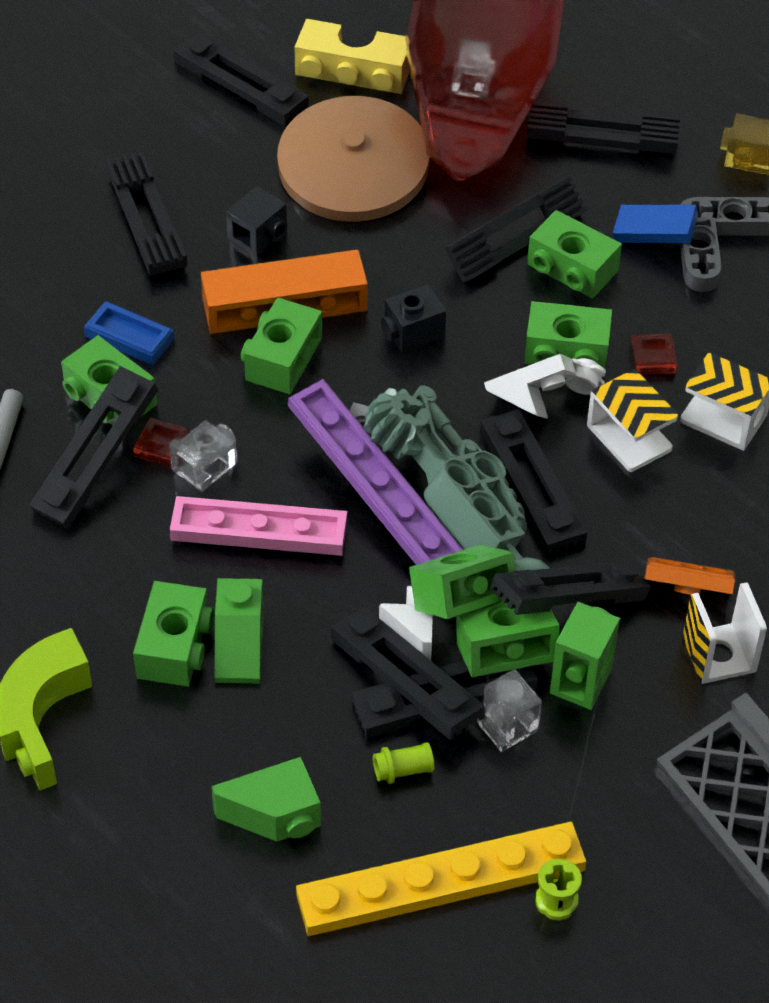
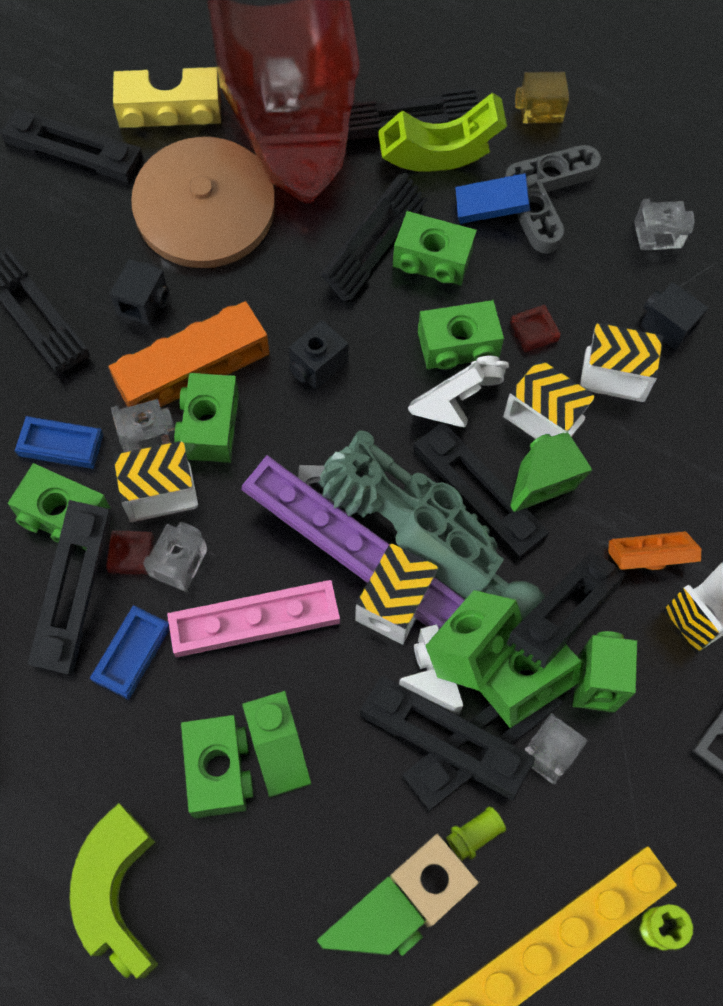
camera: 20 degrees left, 15 degrees up
none -> blue tile [90,605,170,700]
none -> clear brick [111,399,175,453]
none -> piece [113,441,198,522]
none -> piece [355,544,438,645]
none -> lime arch [378,93,507,172]
none -> tan piece [390,834,479,928]
none -> bright green slope [510,432,592,512]

